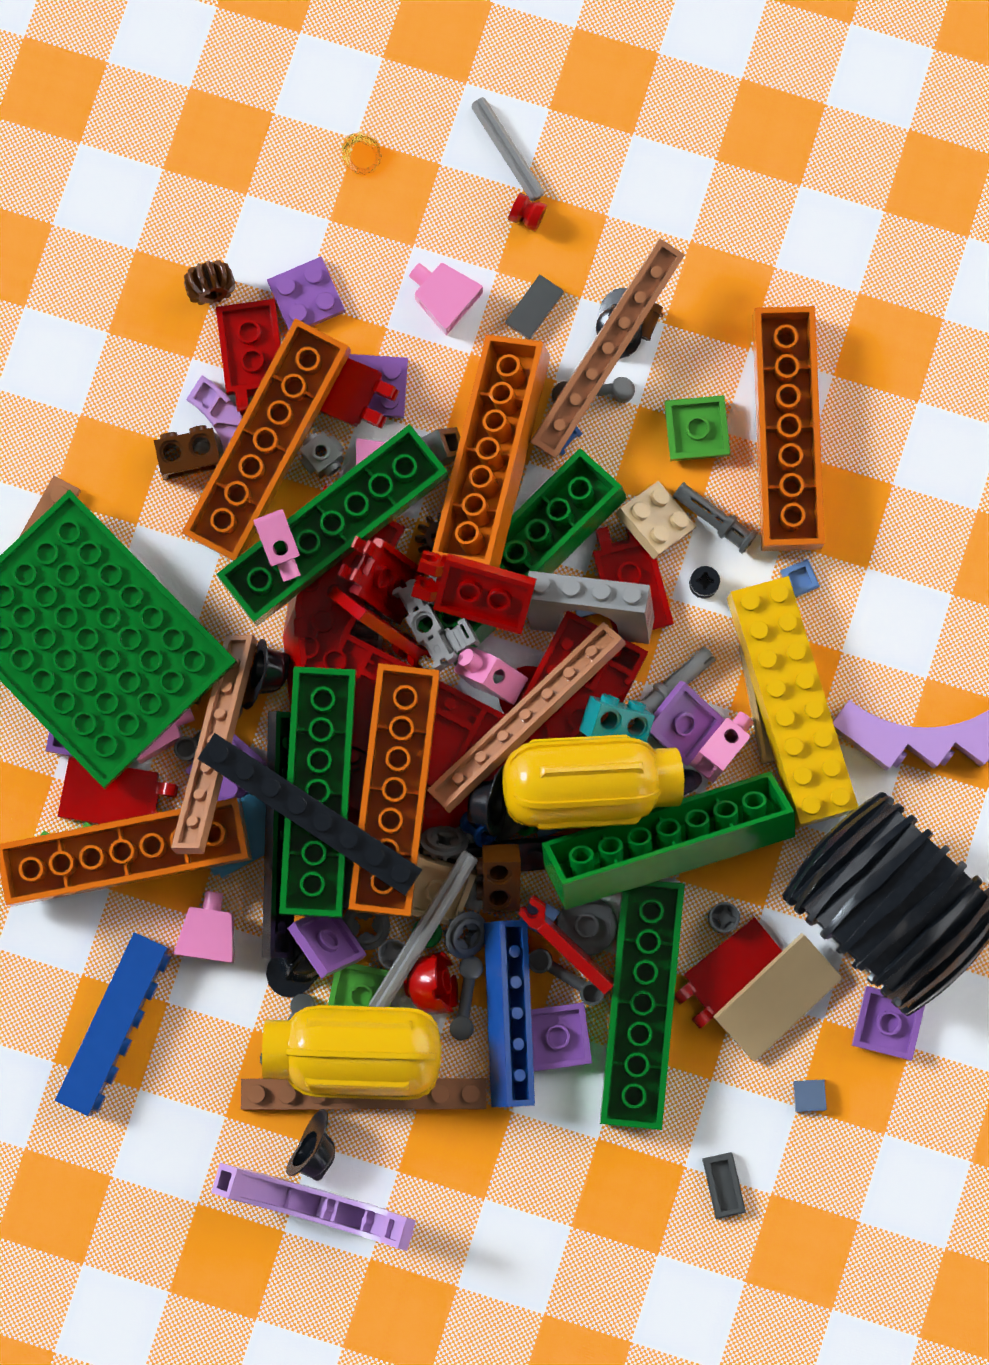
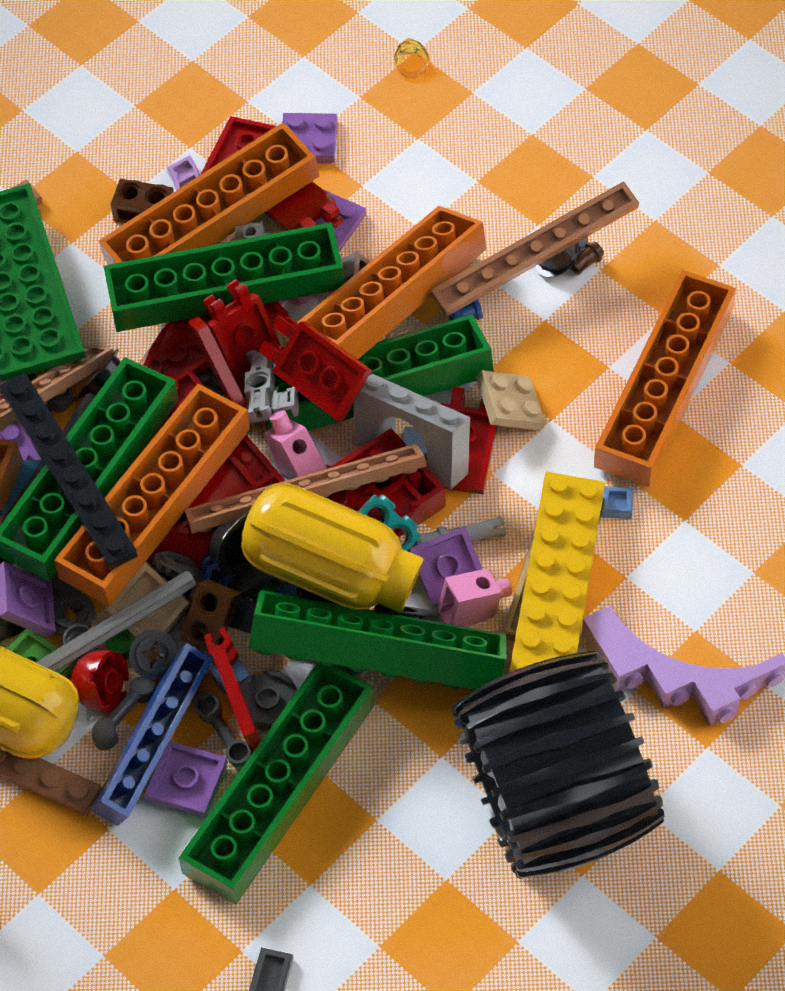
camera: 30 degrees right, 25 degrees down
reddish brown gear [184,260,236,305] -> none
bright pink torso [253,509,301,582] -> none
bright pink torso [409,263,483,336] -> none
light grey axle [471,97,544,202] -> none
dark grey tile [505,274,564,340] -> none
red wheel [508,193,547,232] -> none
dark grey bar [551,377,635,403] -> none
bright green plate [664,395,730,462] -> none
dark grey pin [673,482,758,554] -> none
red tile [674,917,782,1029] -> none
black wheel [689,566,720,599] -> none
dark grey wheel [708,902,740,934] -> none
tan tile [713,933,843,1062] -> none
sand blue tile [793,1079,827,1112] -> none
medium lavender plate [851,986,925,1061] -> none

